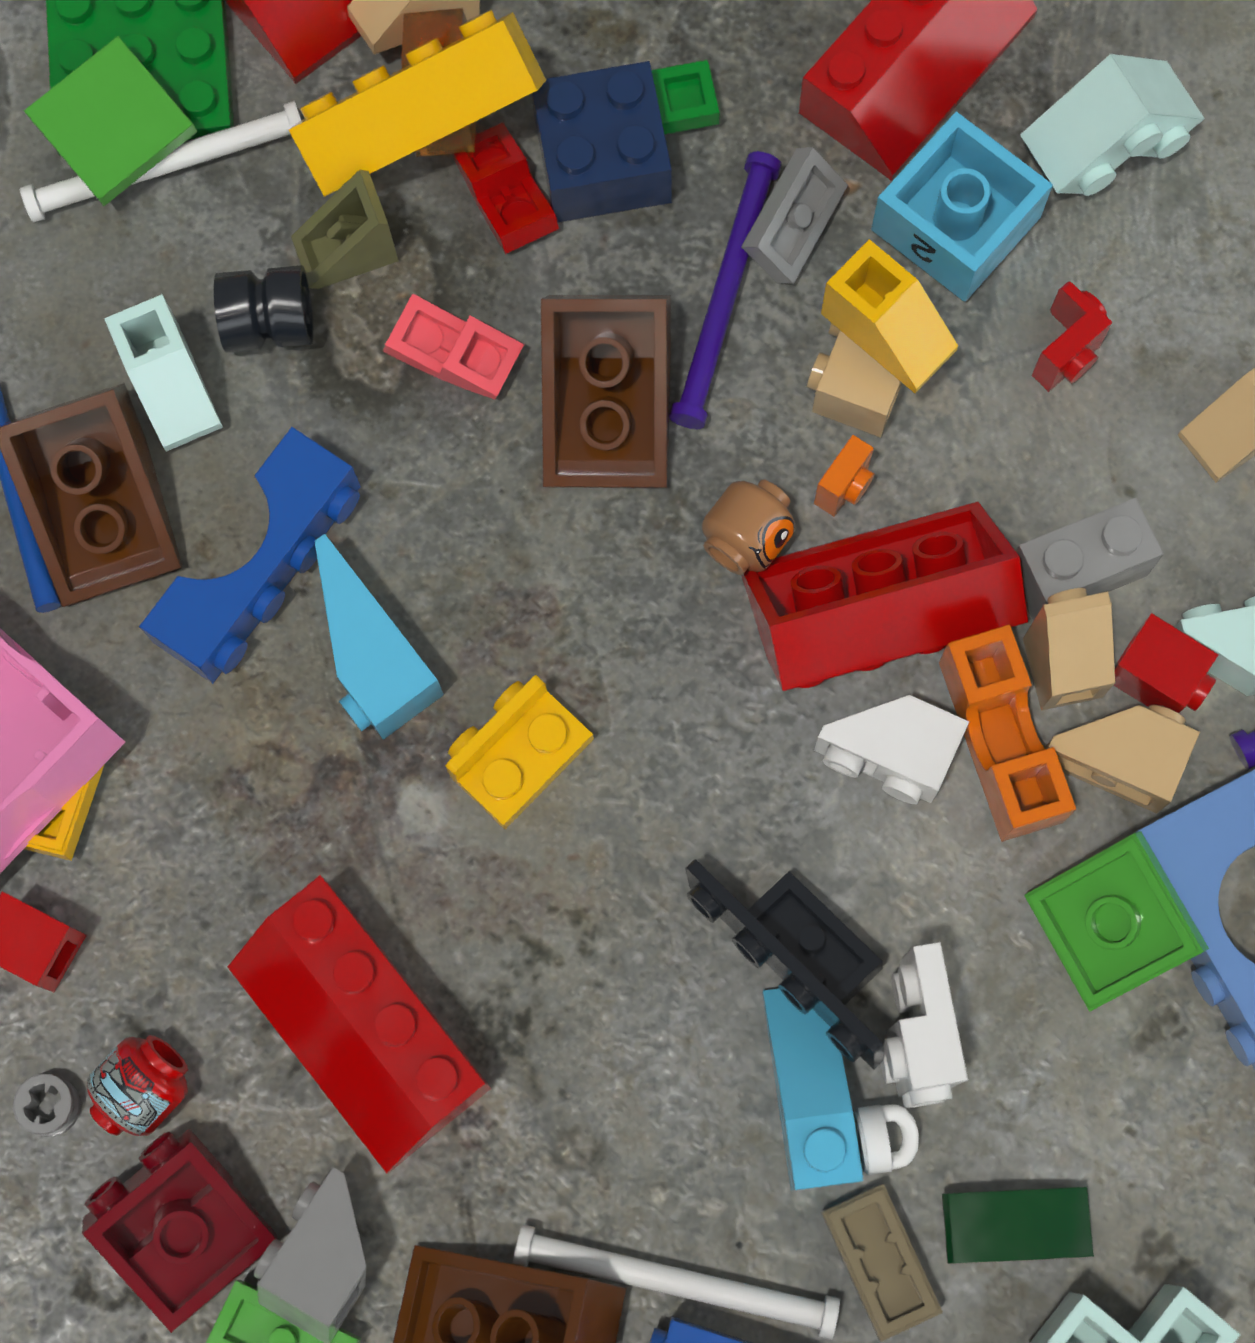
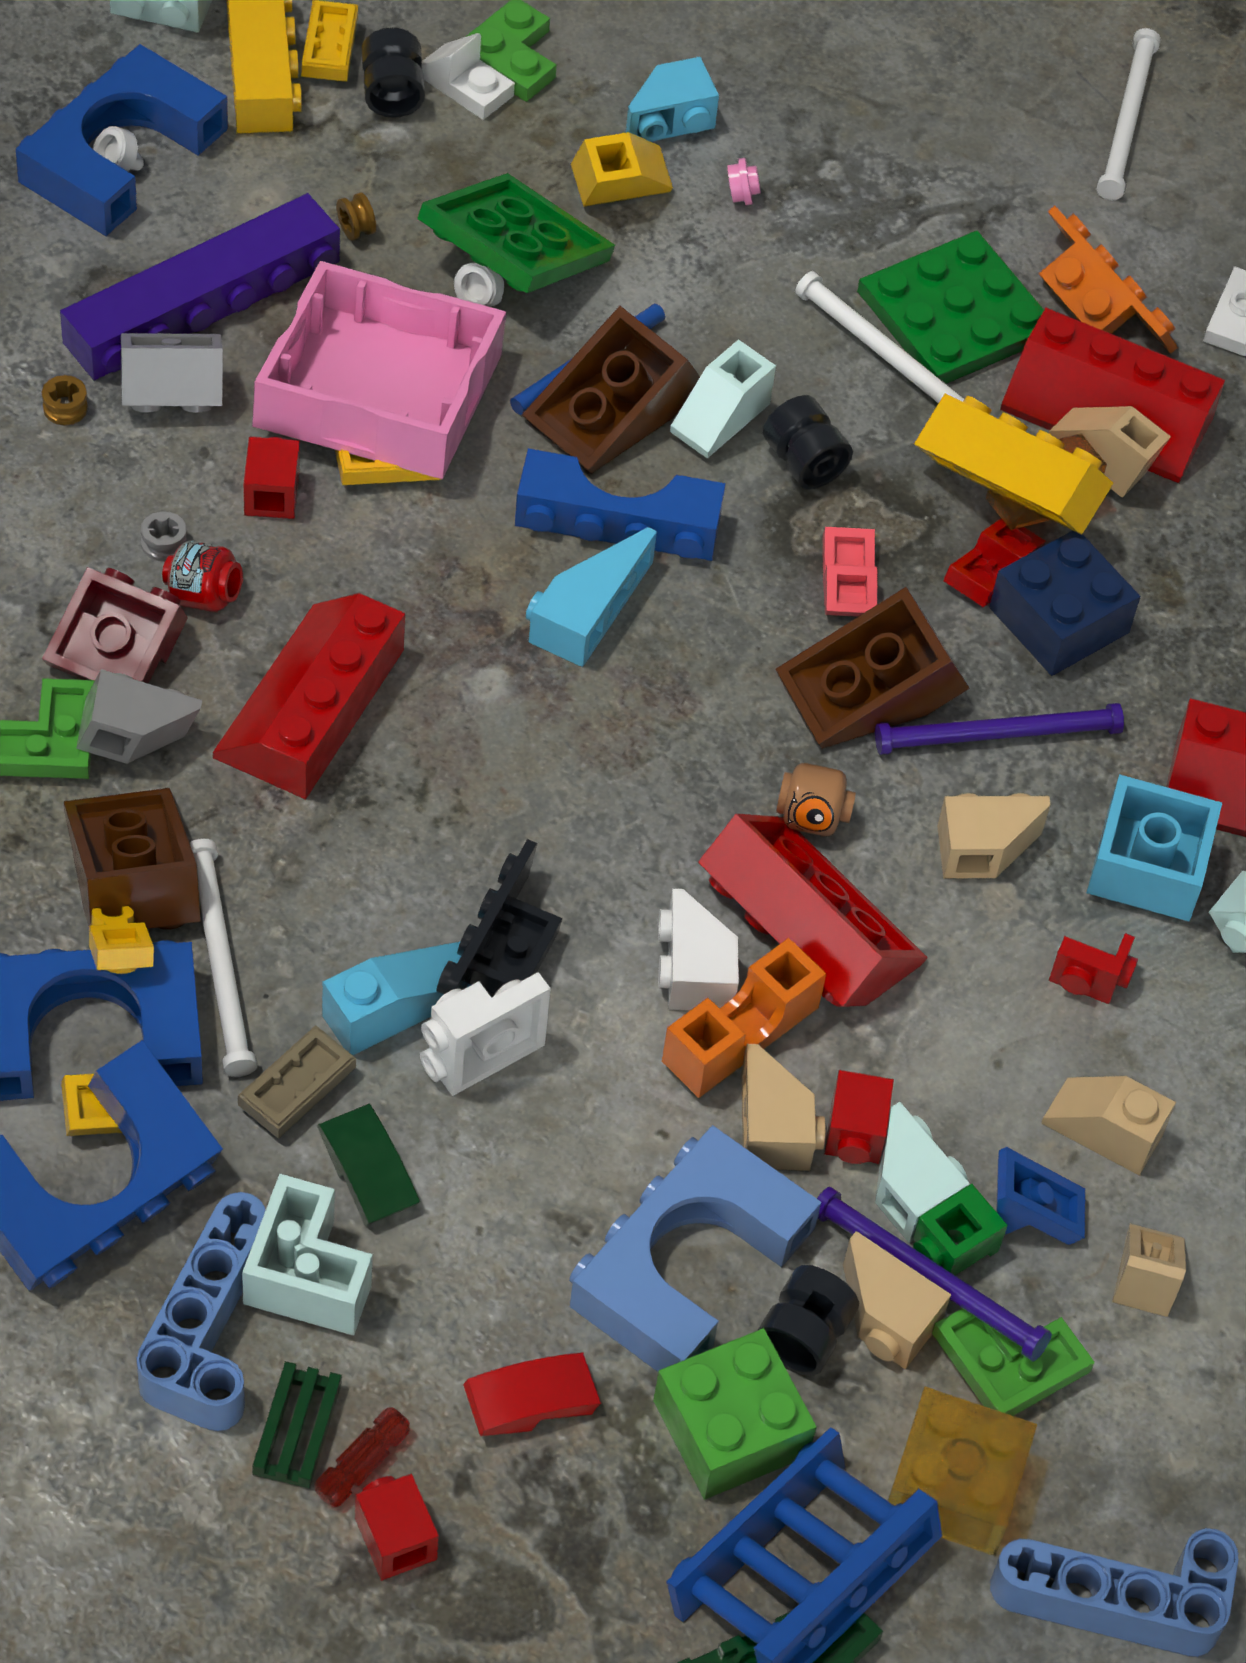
camera: 55 degrees right, 20 degrees down
bright green tile [24,36,197,206] -> none
olive slope [291,170,399,289] -> none
yellow bracket [445,675,594,829] -> none
green plate [652,60,720,134] -> none
light grey plate [741,147,848,284] -> none
orange plate [814,435,875,517] -> none
yellow slope [821,239,958,393] -> none
white tile [853,1104,919,1175] -> none
light grey brick [1016,498,1164,621] -> none
tan slope [1023,588,1115,711] -> none
bright green tile [1024,831,1209,1012] -> none

